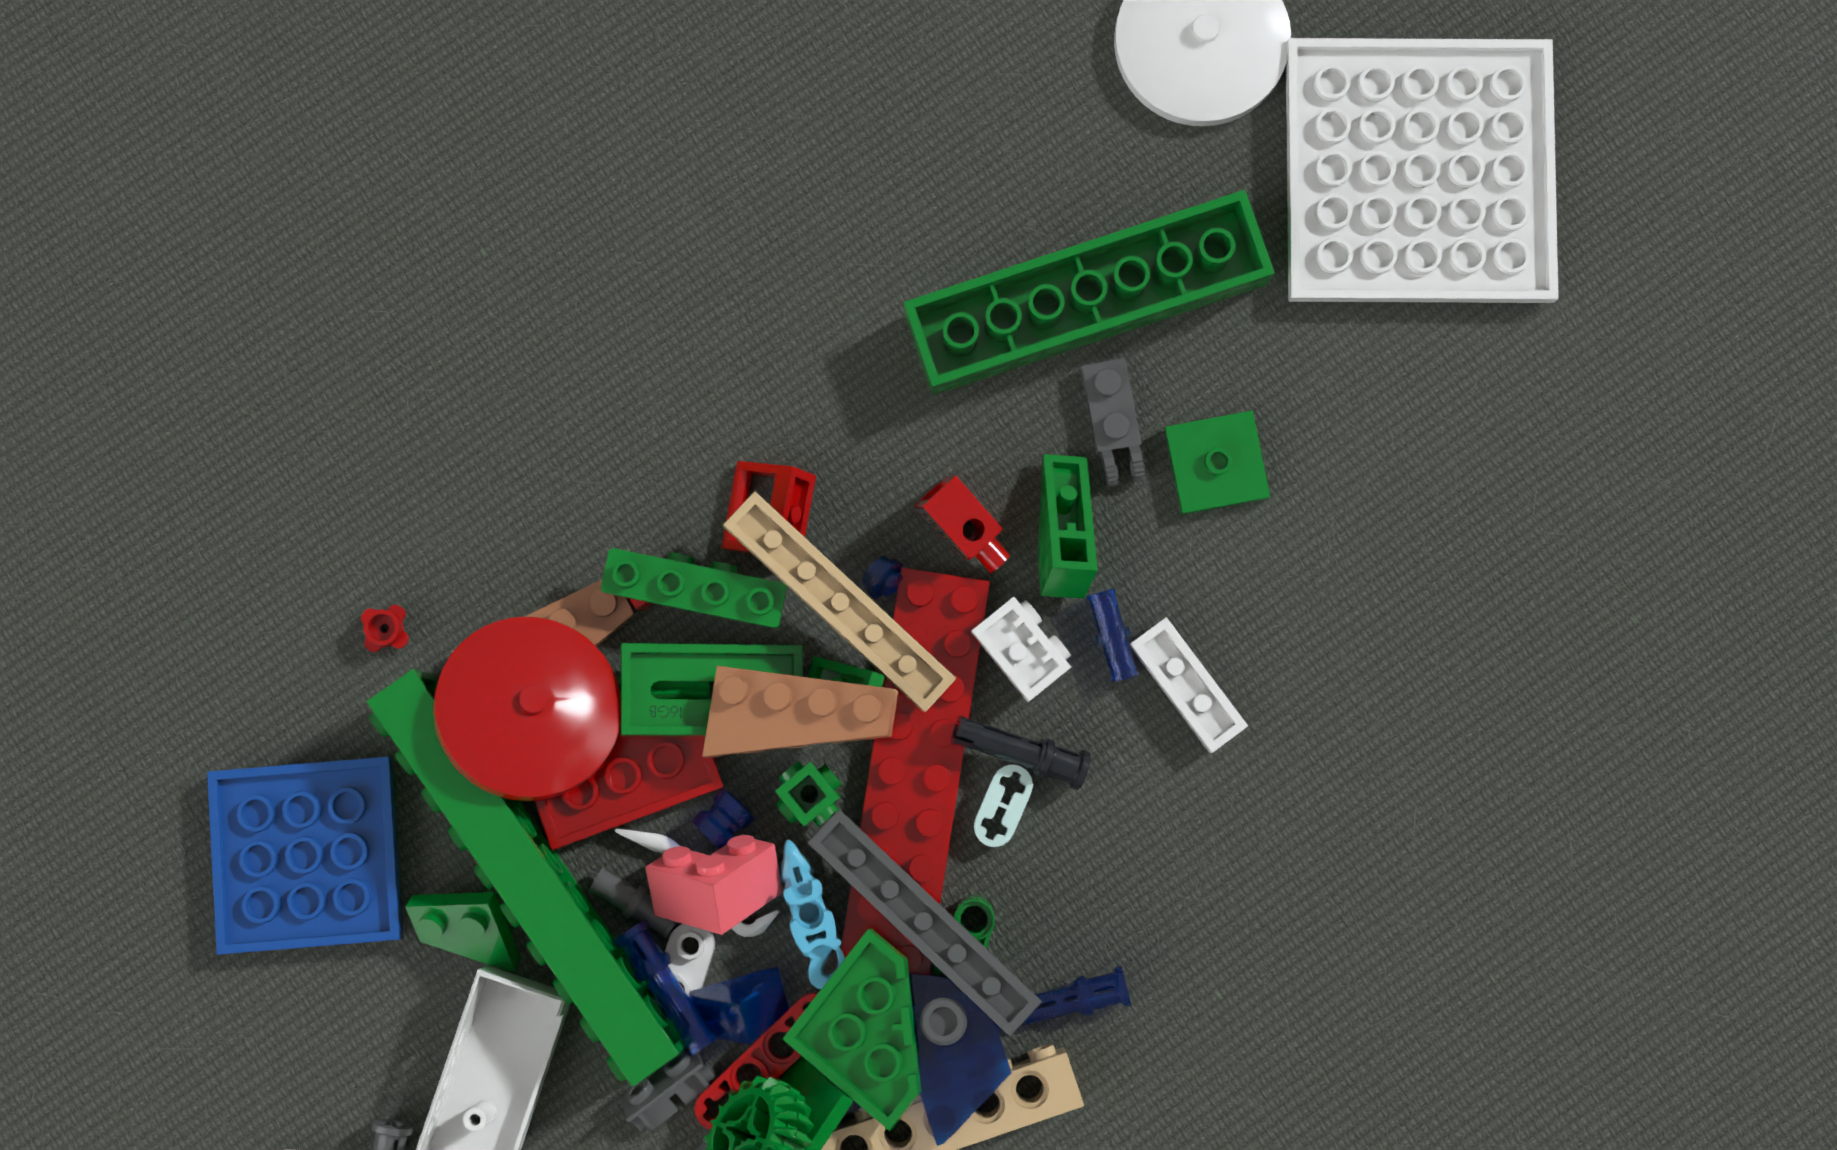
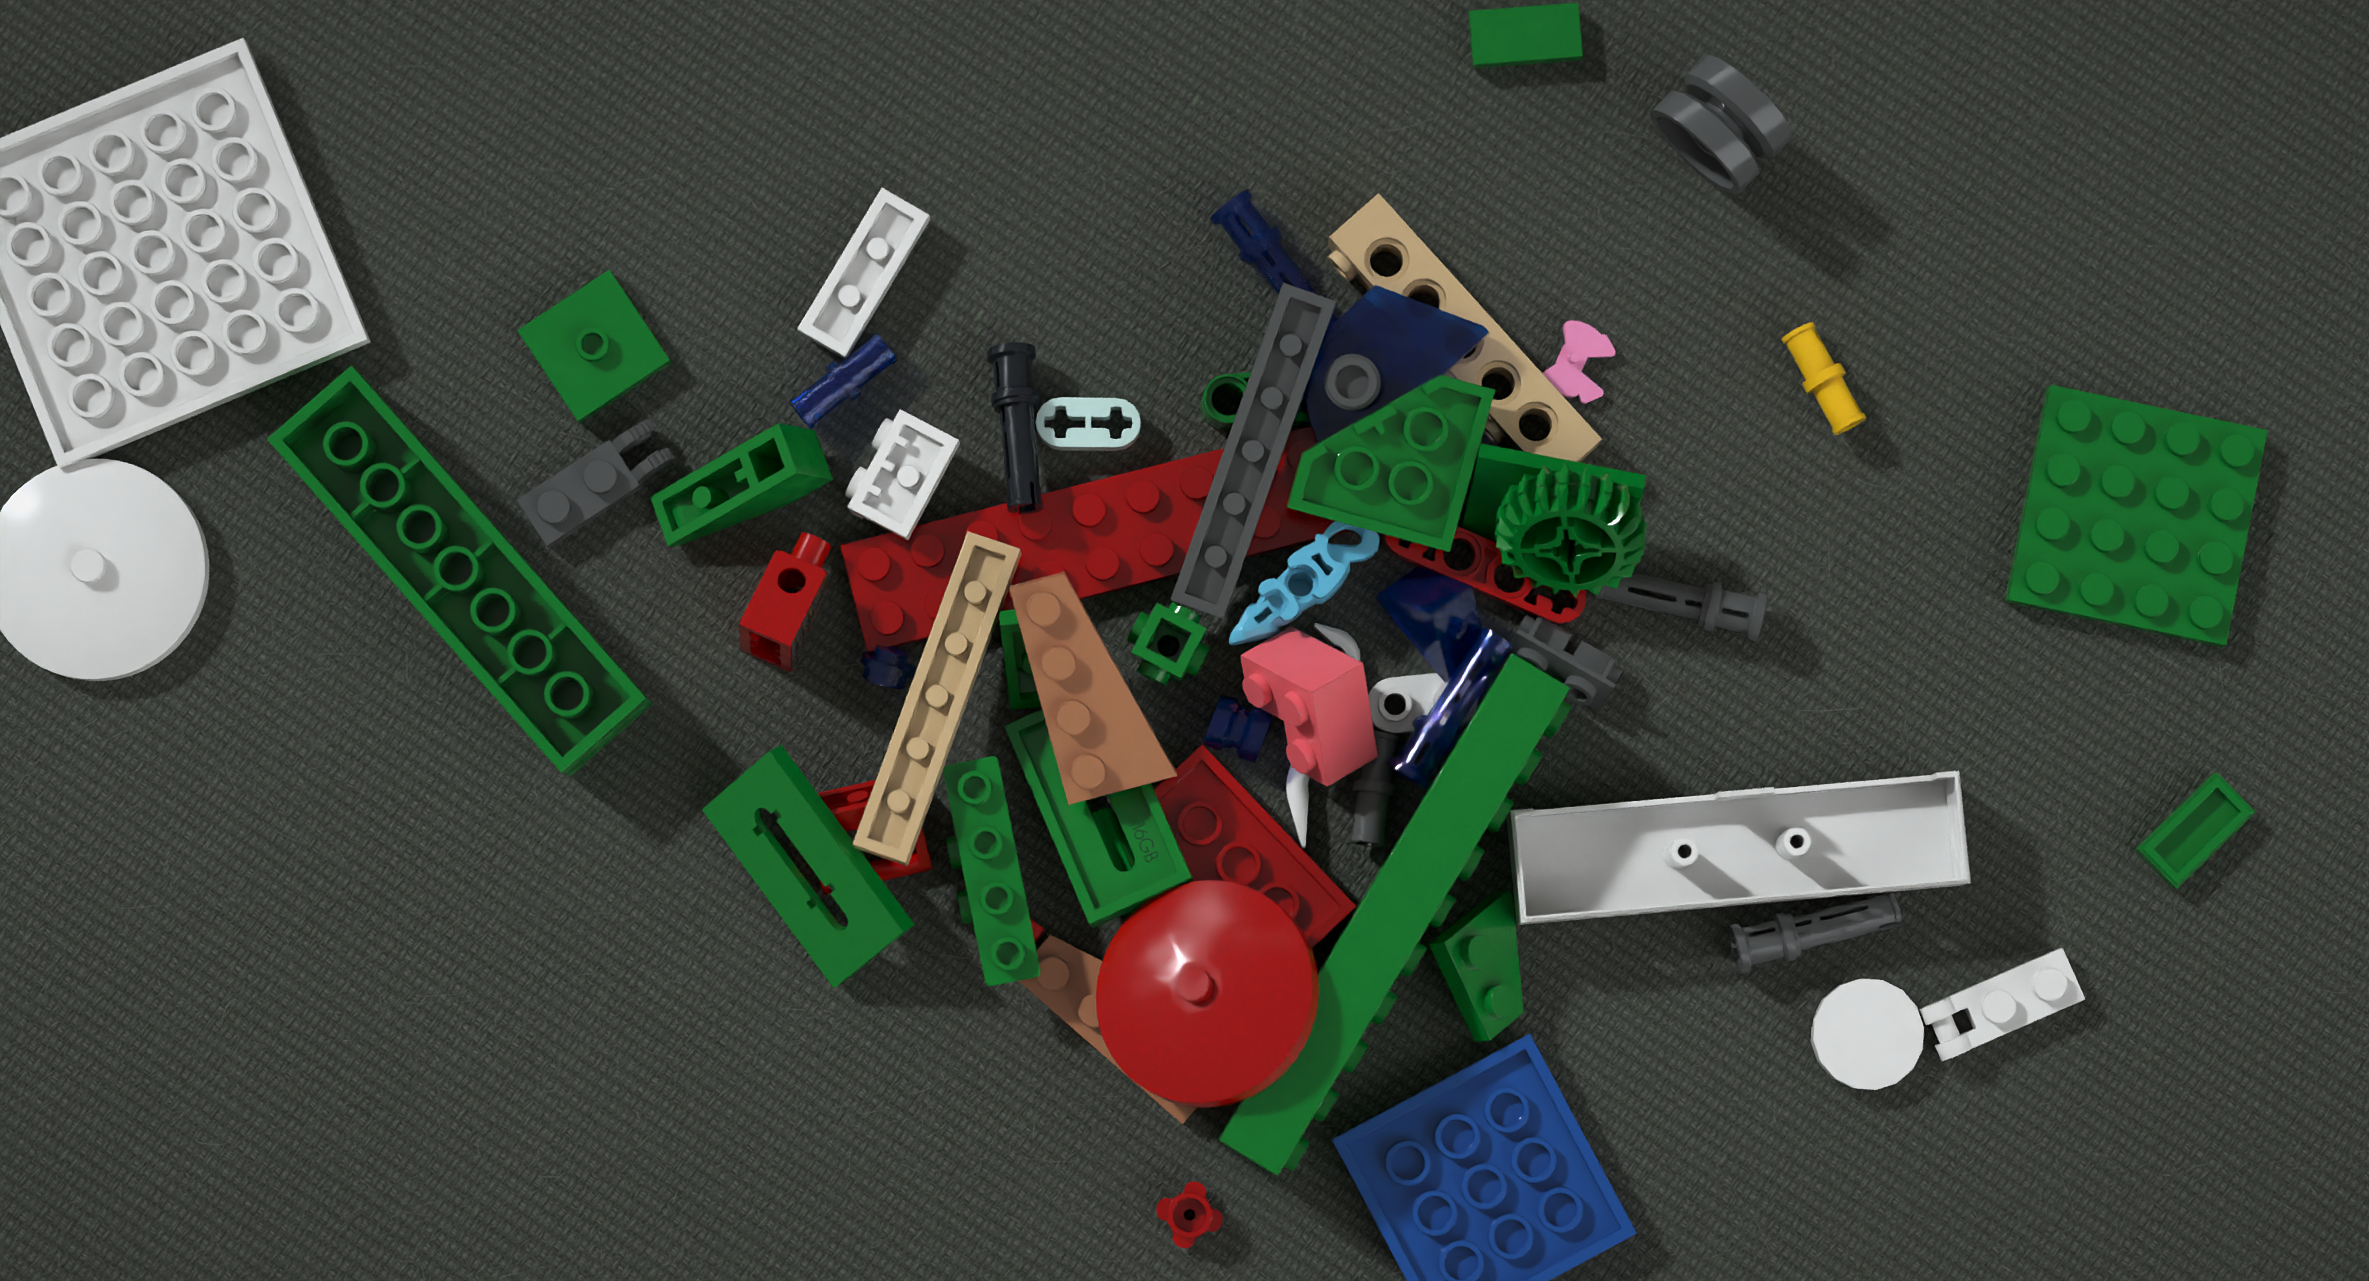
camera: 115 degrees left, 0 degrees up
none -> green piece [702,745,915,988]

